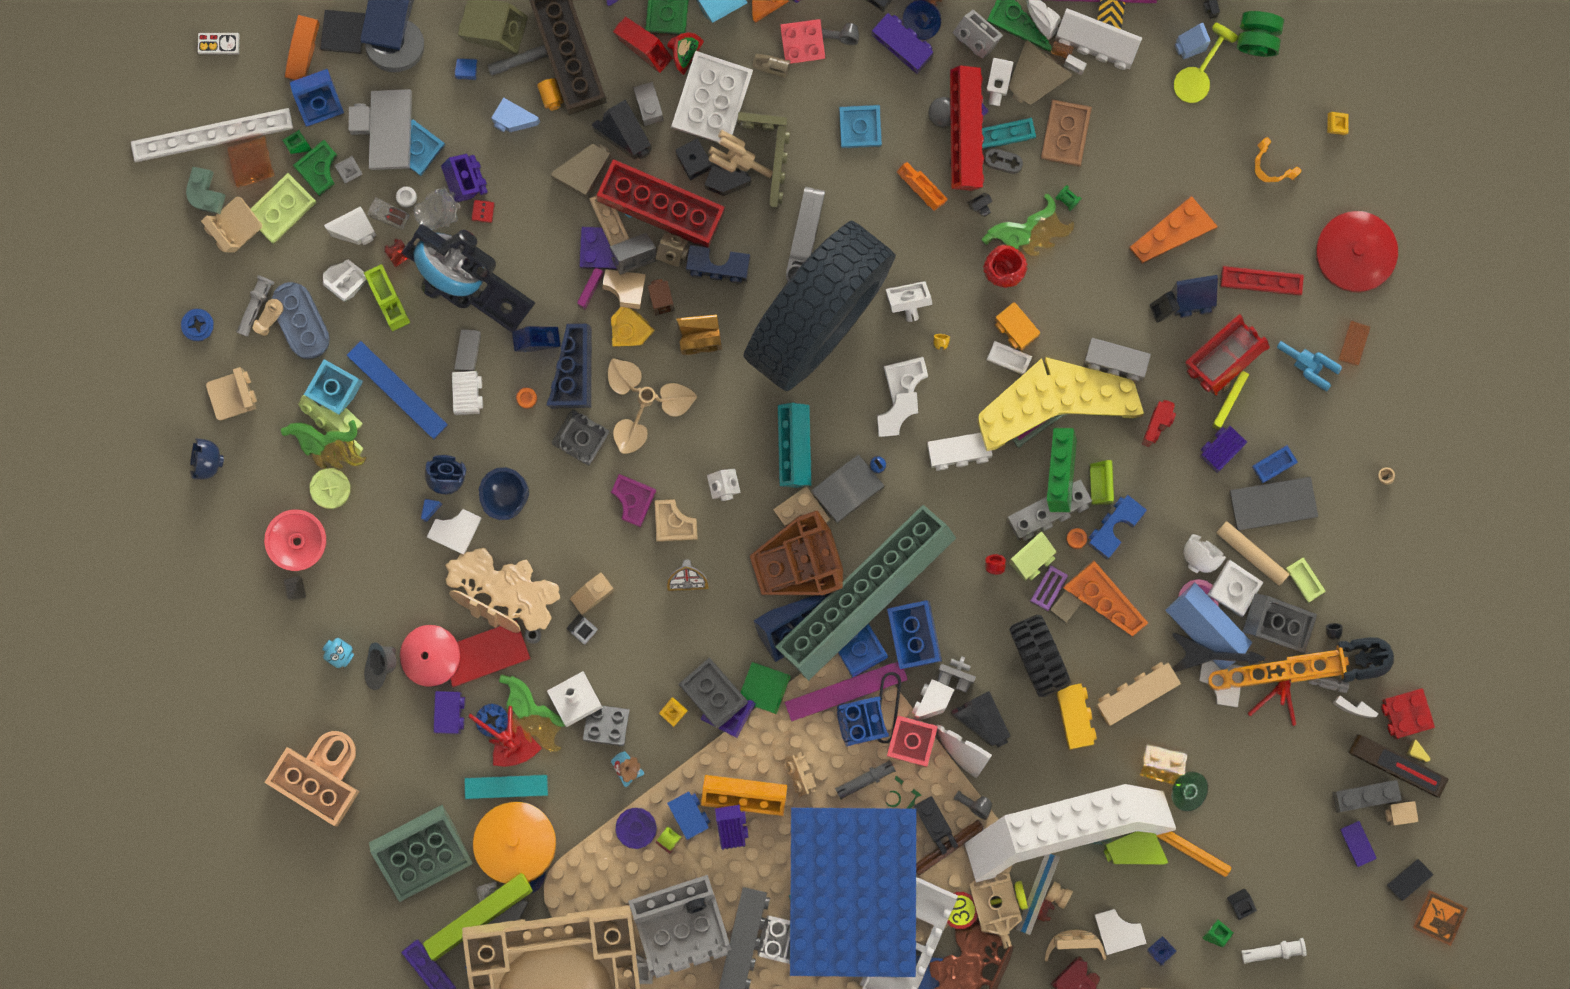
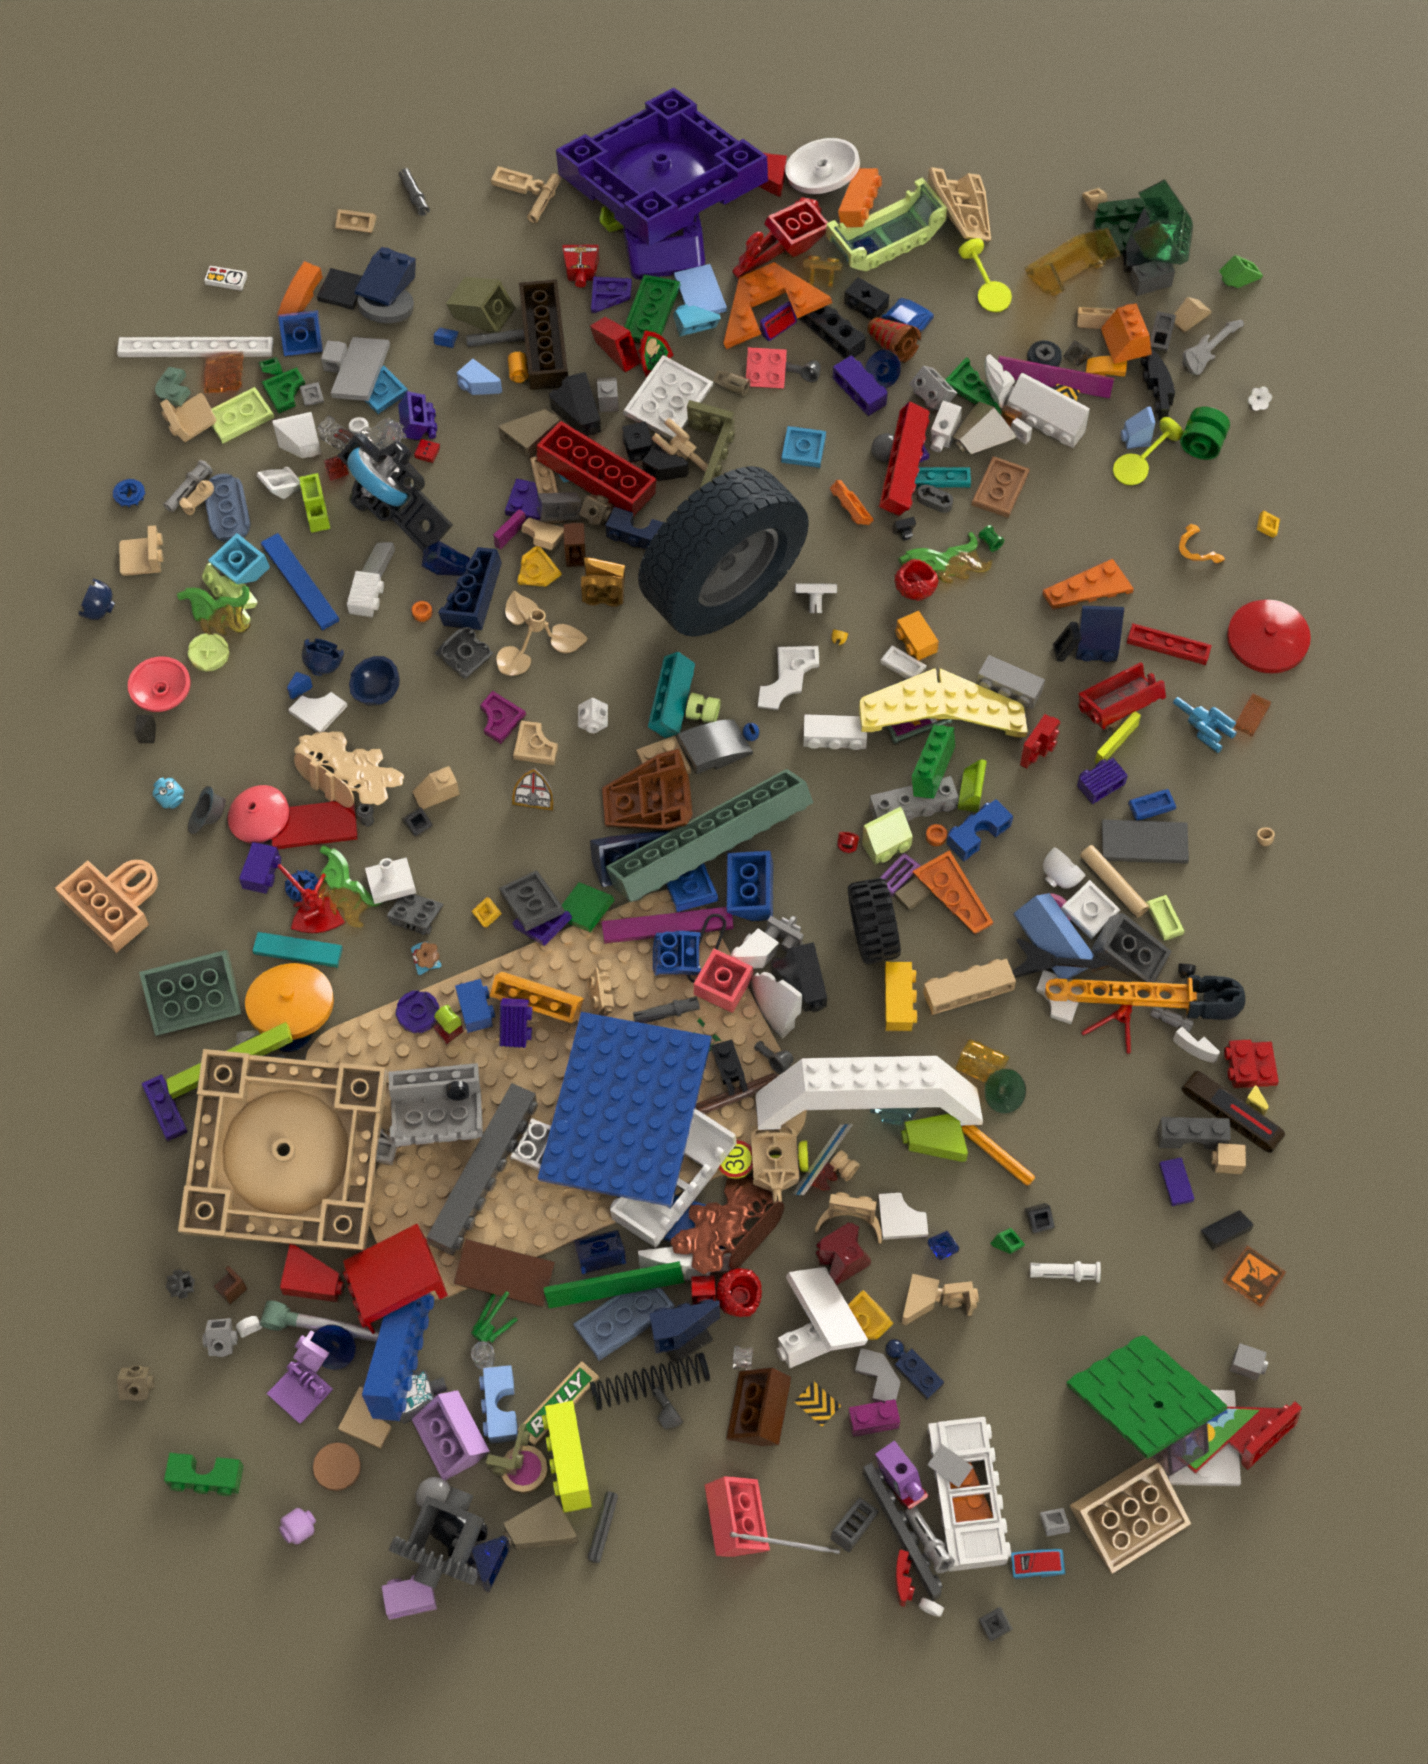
camera: 10 degrees right, 20 degrees down
none -> yellowish green wheel [685,692,721,723]

